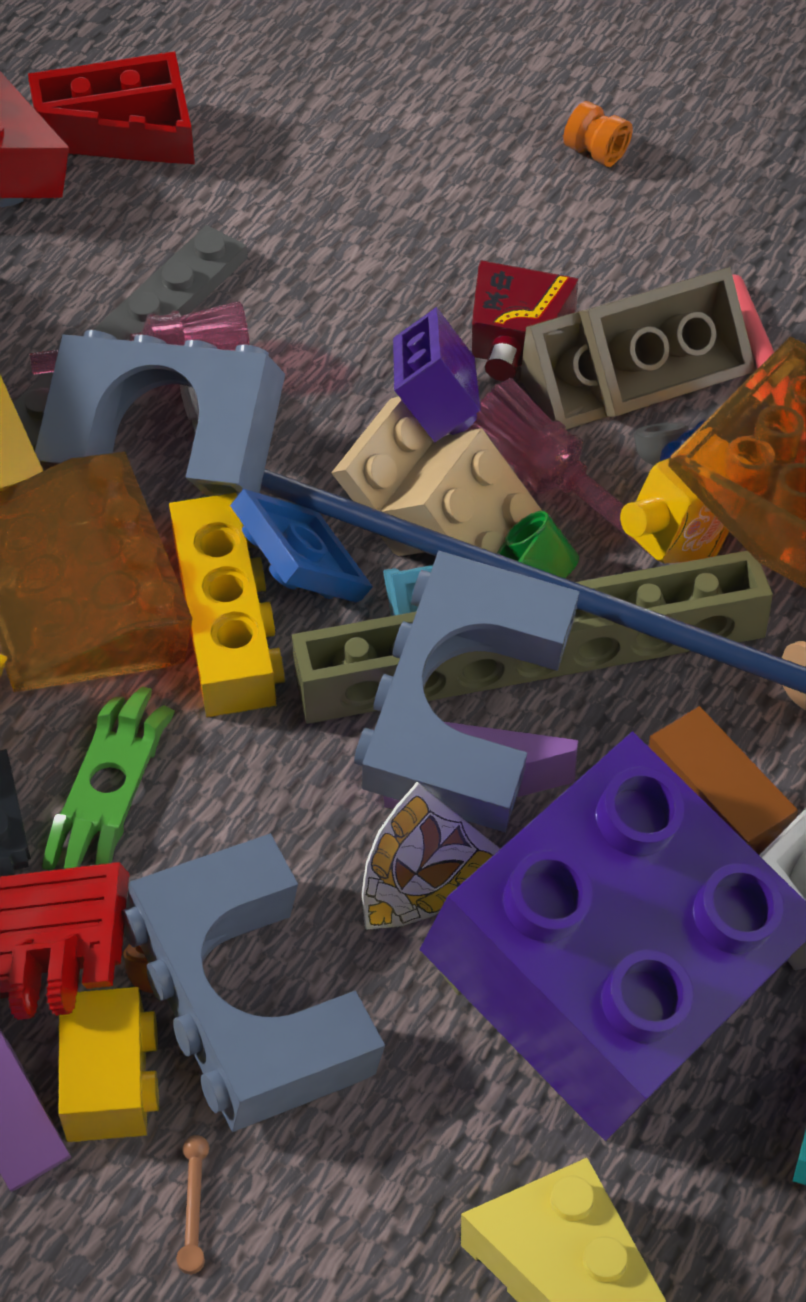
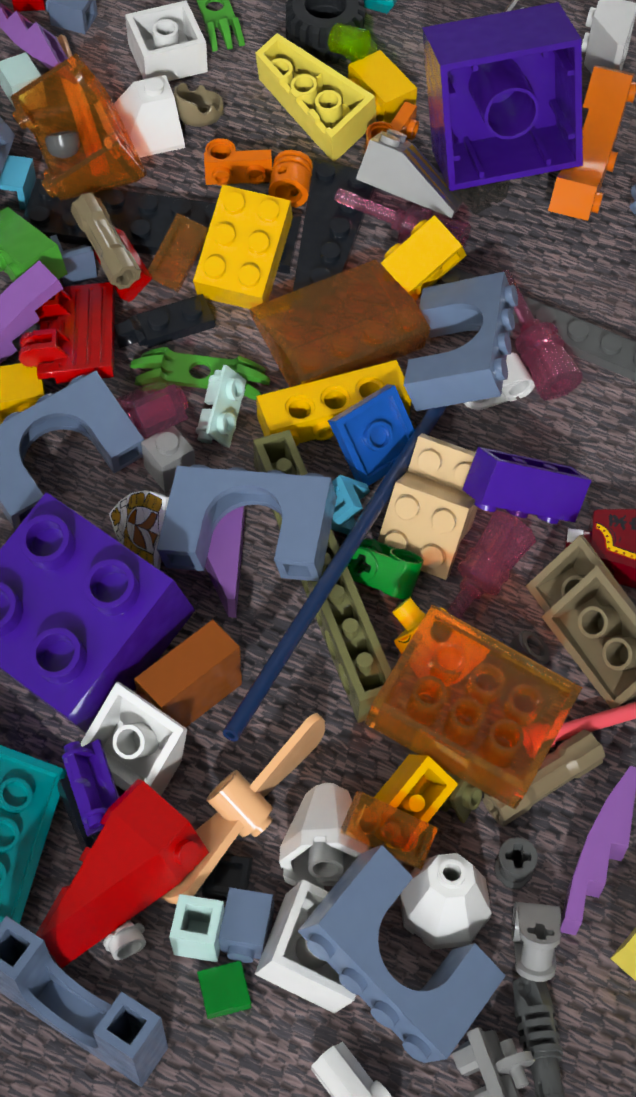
camera: 80 degrees right, 5 degrees up
none -> clear pink brick [116,382,189,437]
none -> light grey brick [141,424,195,492]
none -> light aqua hinge [195,365,247,448]

